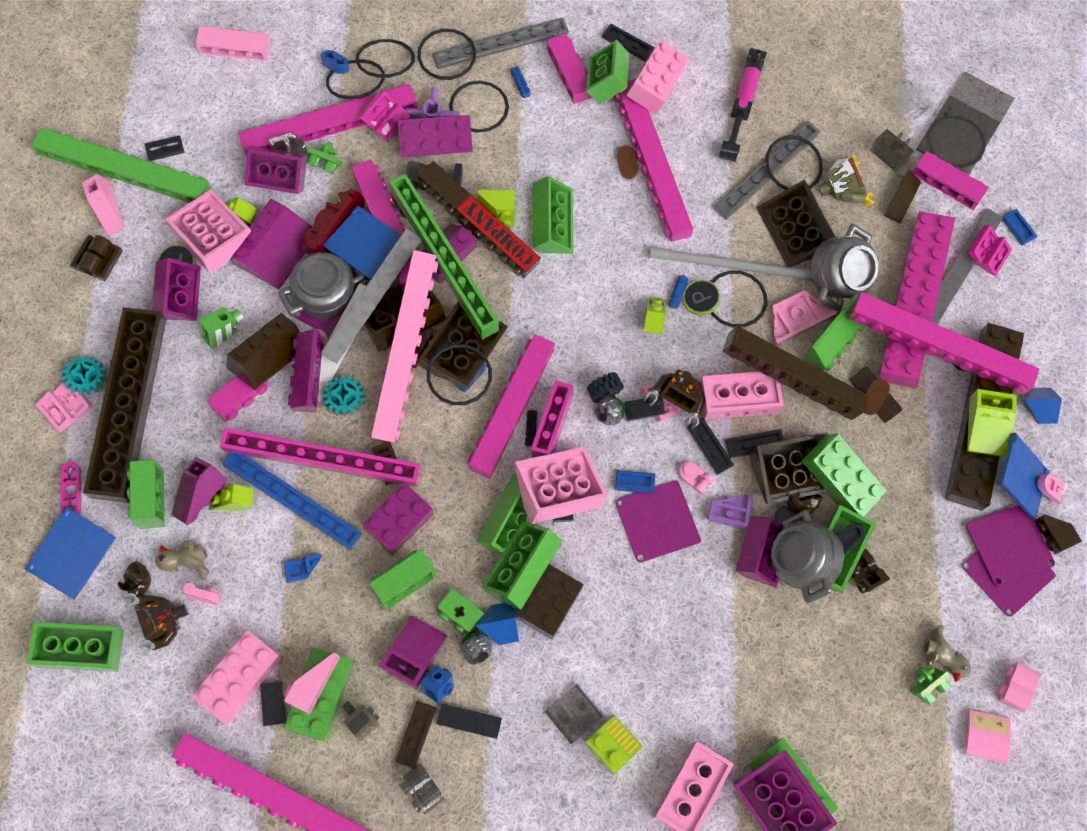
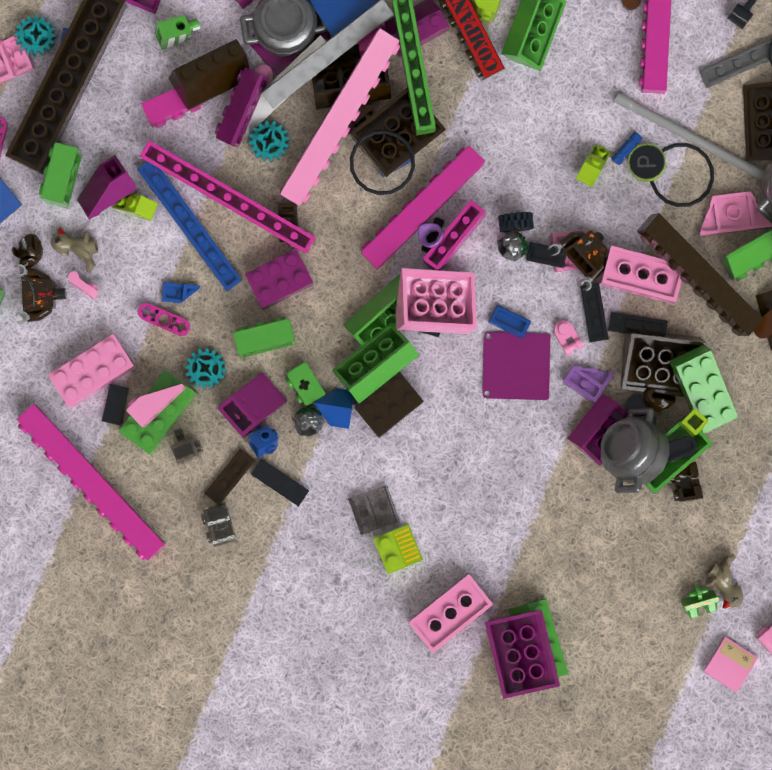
camera: 25 degrees right, 15 degrees up
none -> dark pink beam [138,303,190,336]
none -> teal gear [185,348,227,390]
none -> medium lavender piece [418,223,444,248]
none -> lime brick [679,408,709,437]

